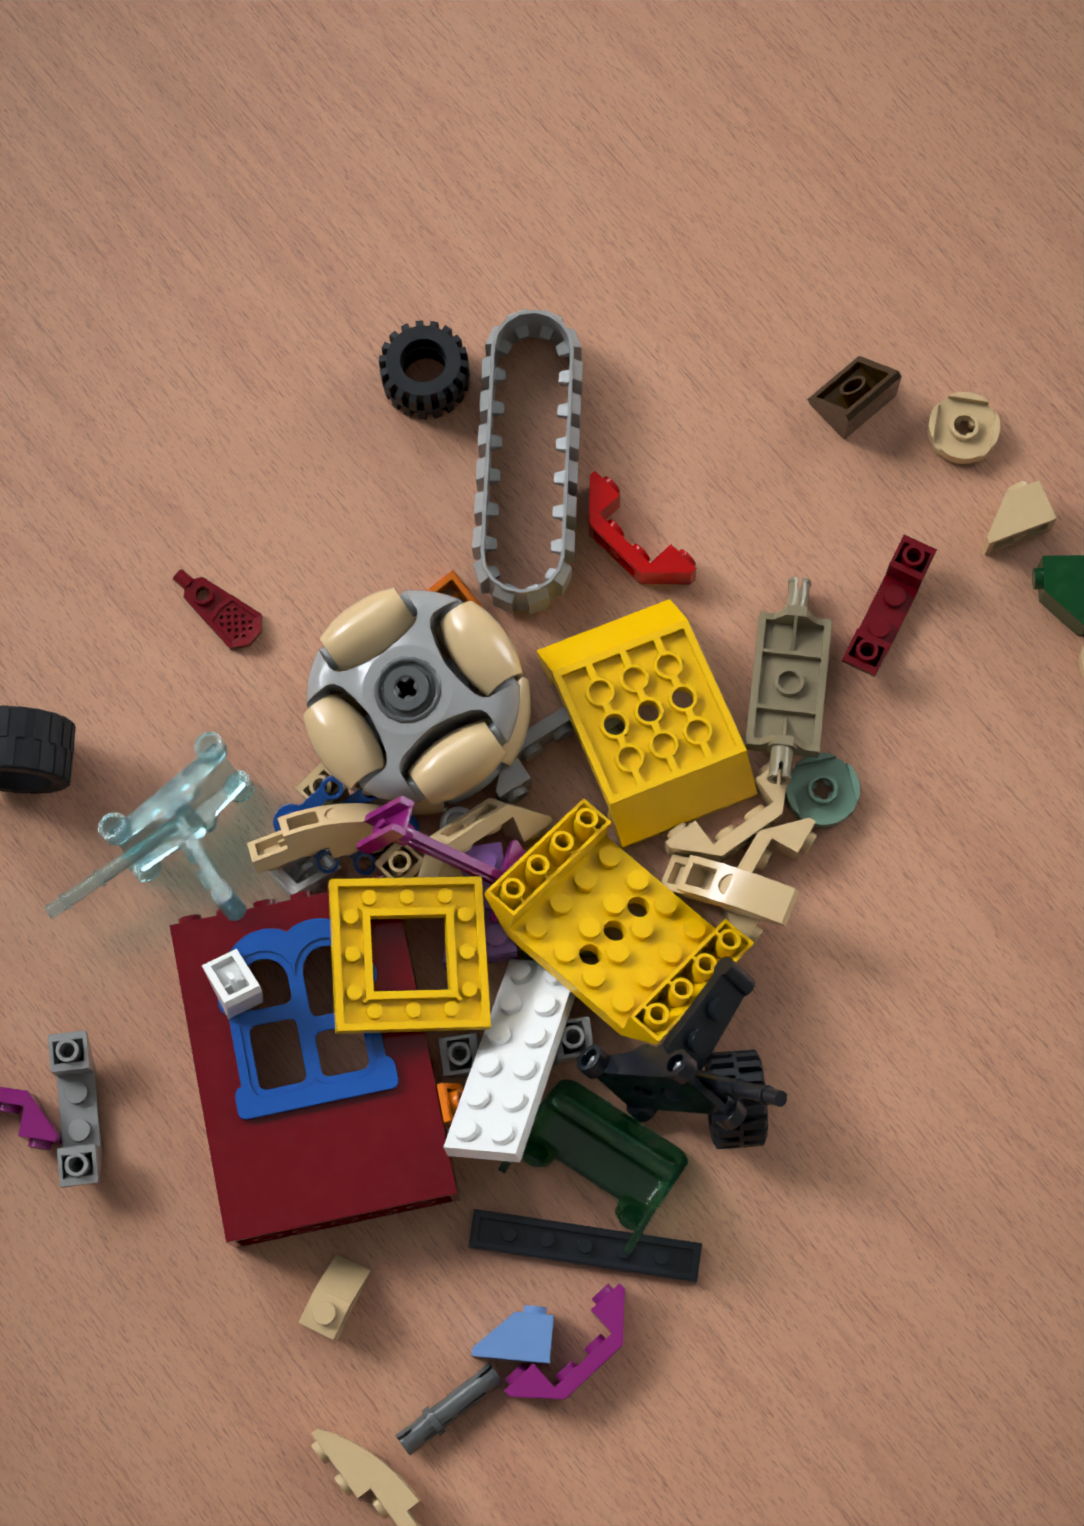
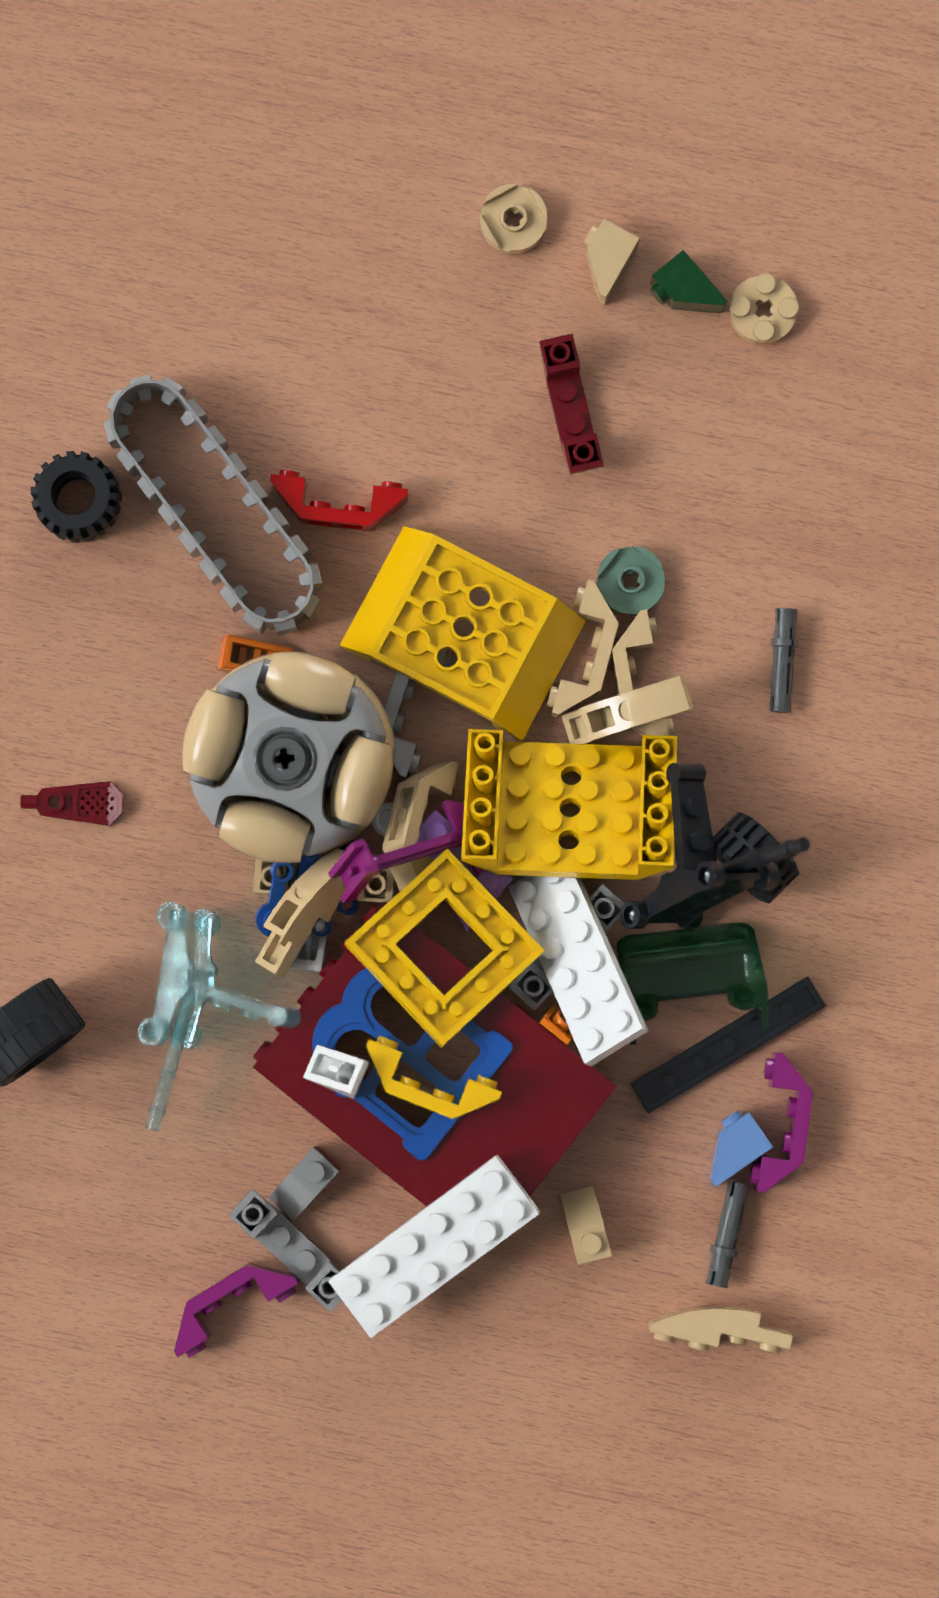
camera: 40 degrees left, 10 degrees up
dark tan plate [745,577,832,785] -> none
dark brown slope [807,356,902,440] -> none
none -> light grey slope [268,1146,341,1221]
none -> white plate [328,1154,540,1338]
none -> yellow slope [366,1036,502,1119]
none -> dark grey pin [769,608,798,713]

